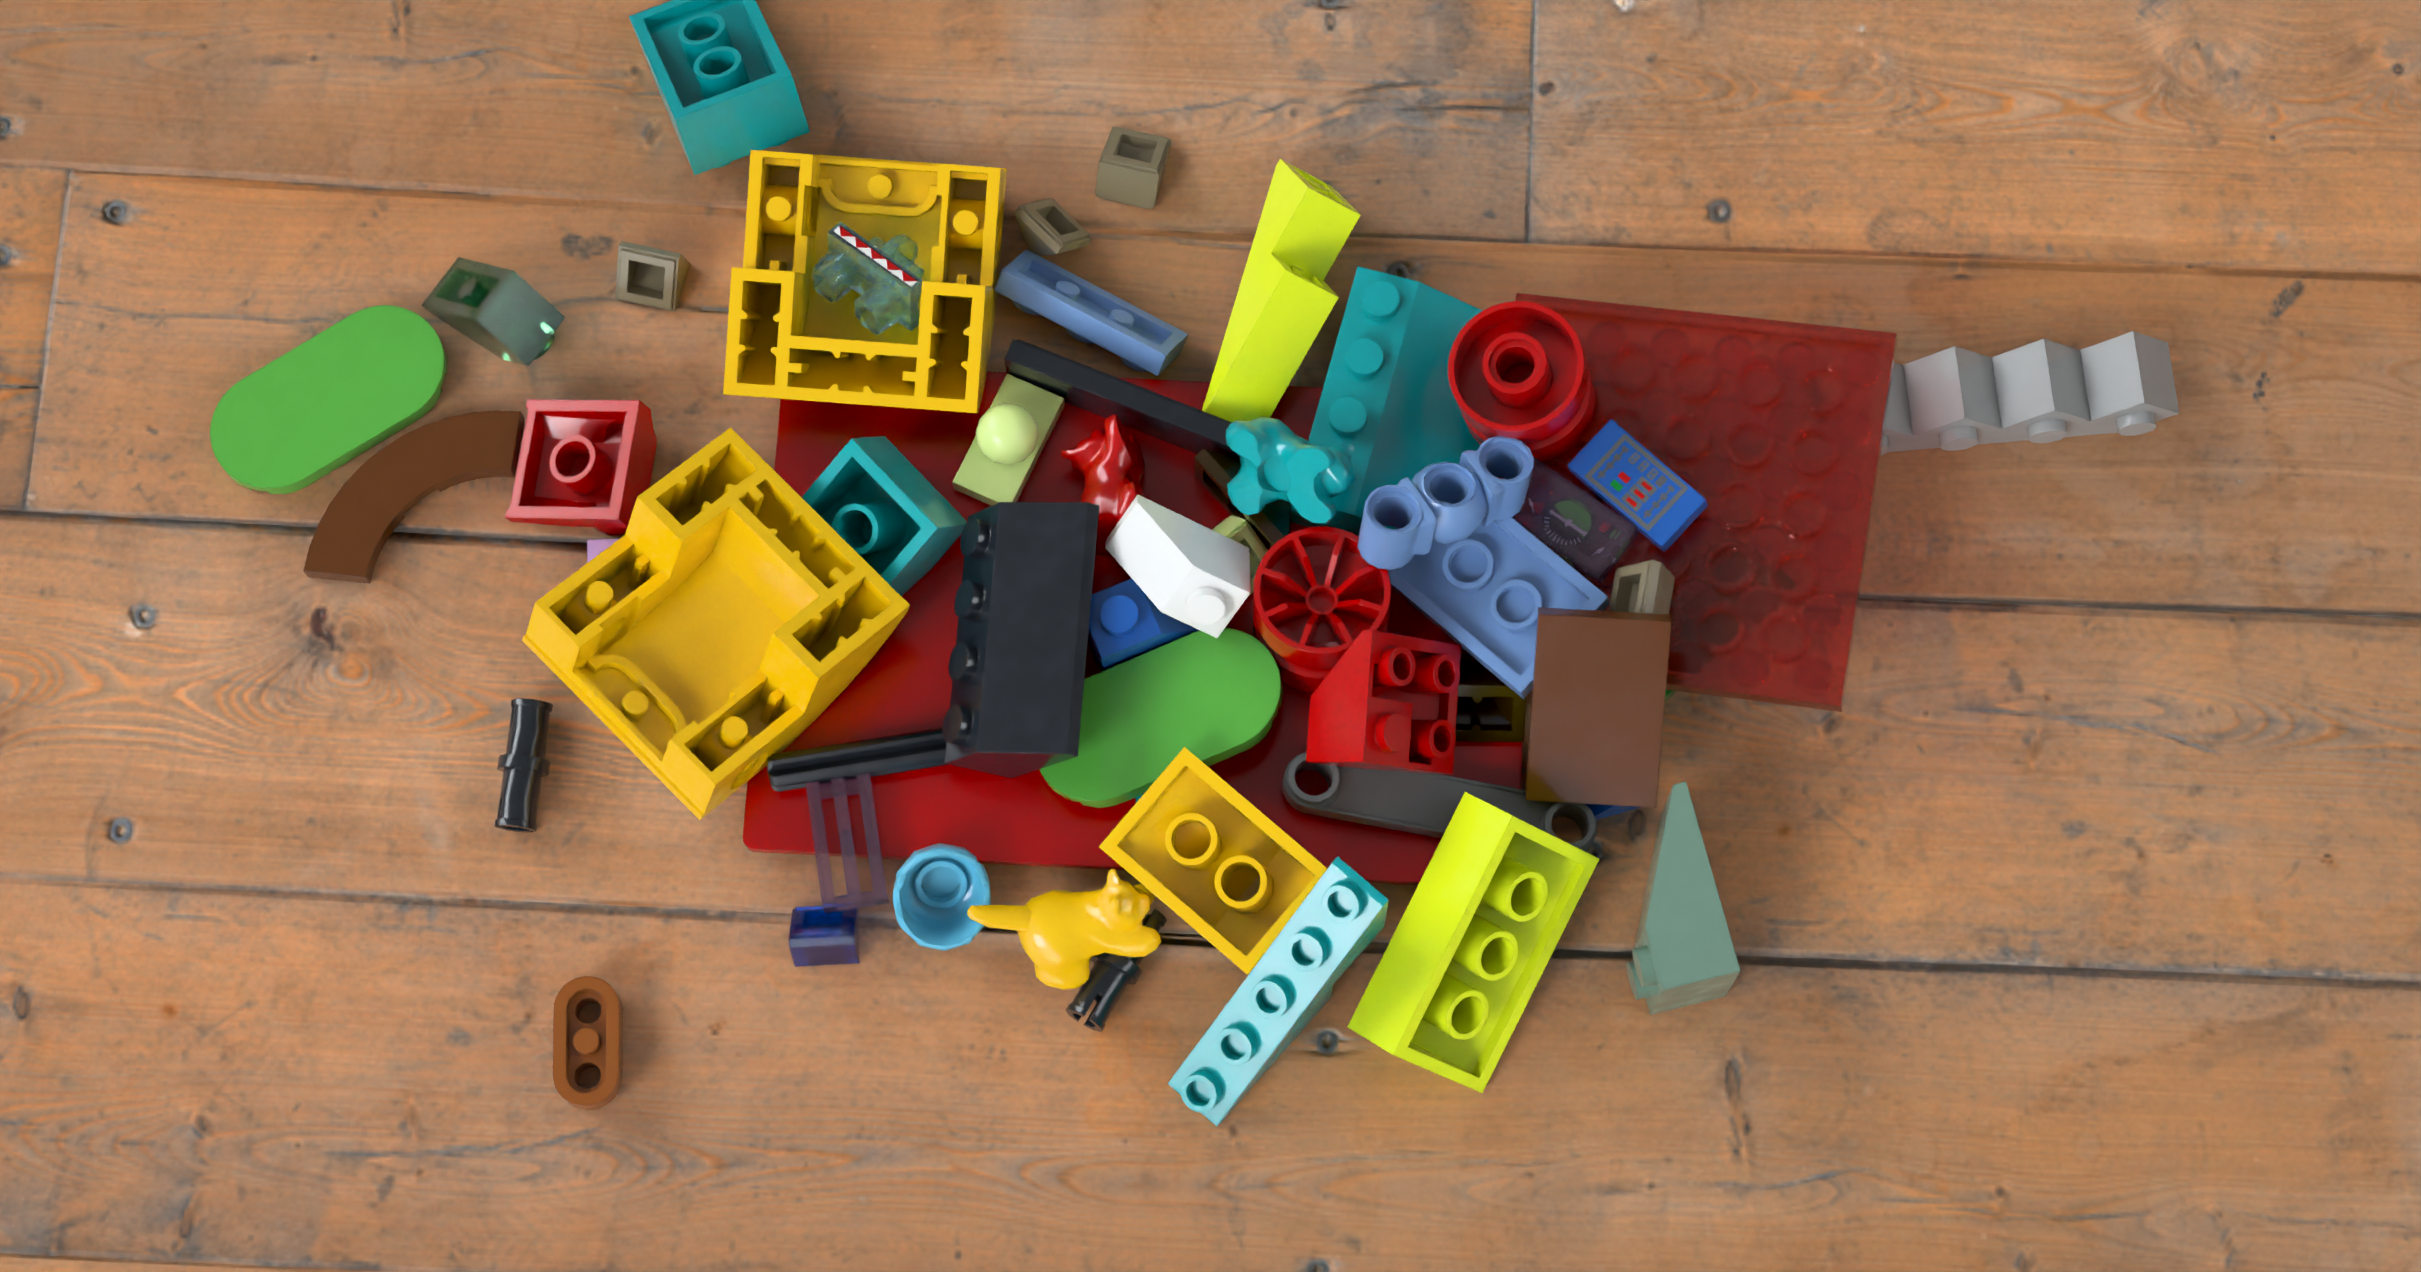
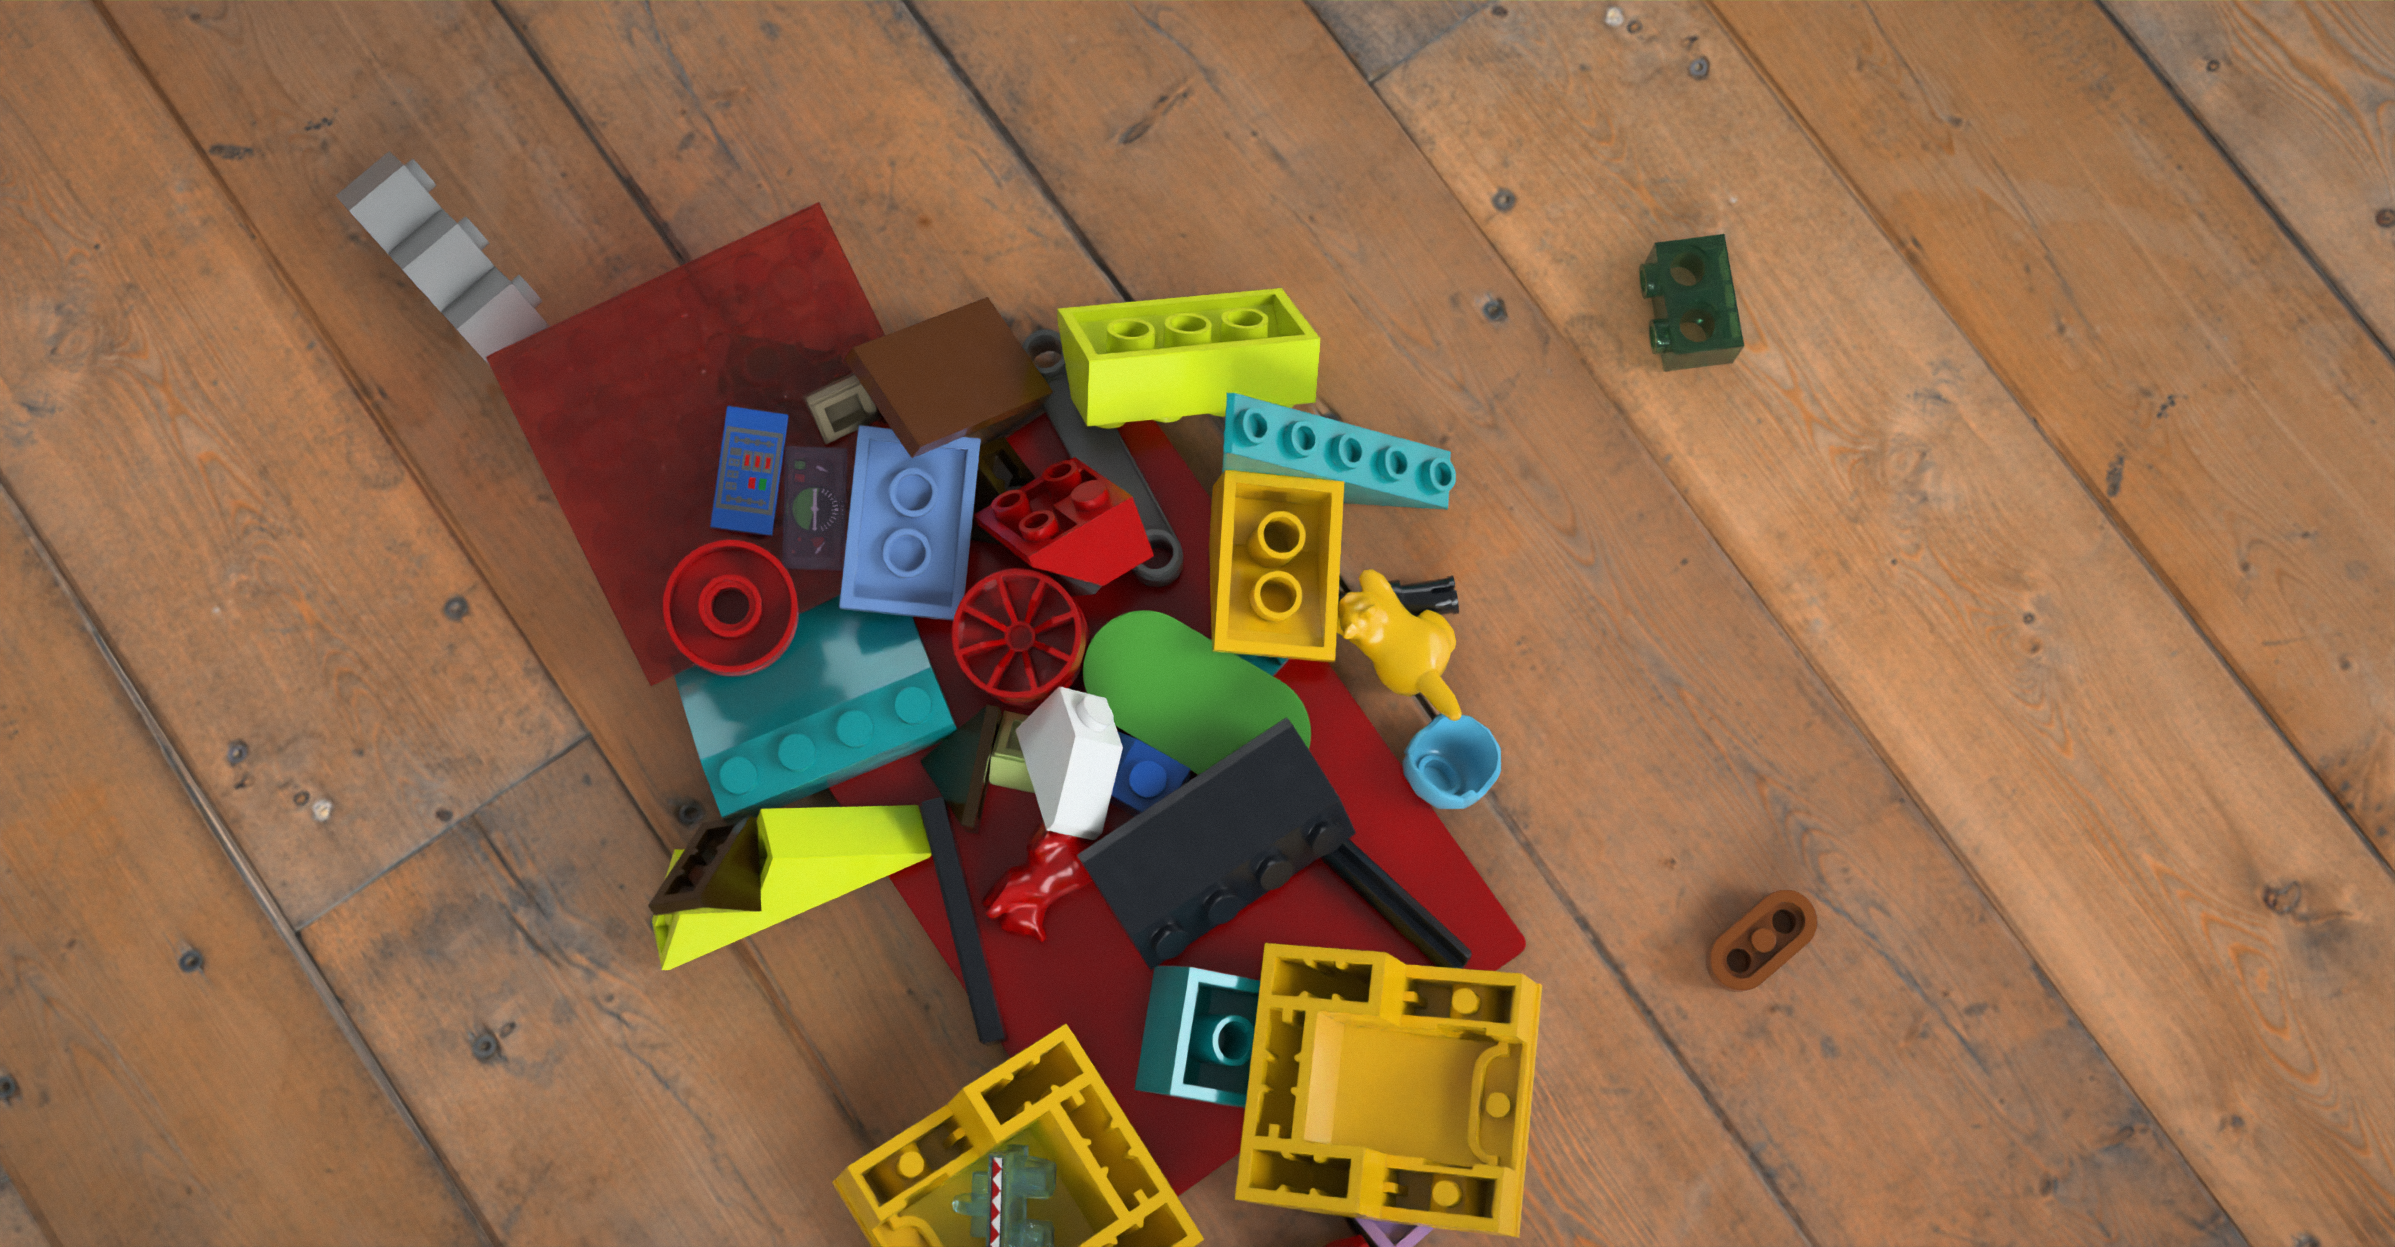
camera: 130 degrees left, 5 degrees up
black pin [494,698,553,833] -> none
clear blue slope [789,904,860,967] -> none
clear purple tile [805,773,889,913] -> none
yellowish green tile [952,374,1065,506] -> none
medium blue plate [994,249,1188,376] -> none
dark tan slope [1014,198,1092,256] -> none
dark tan slope [1095,126,1172,209] -> none
teal animal [1226,416,1356,523] -> none
medium blue piece [1358,436,1534,570] -> none
sand green slope [1626,782,1741,1015] -> none
none -> dark brown slope [648,814,762,915]

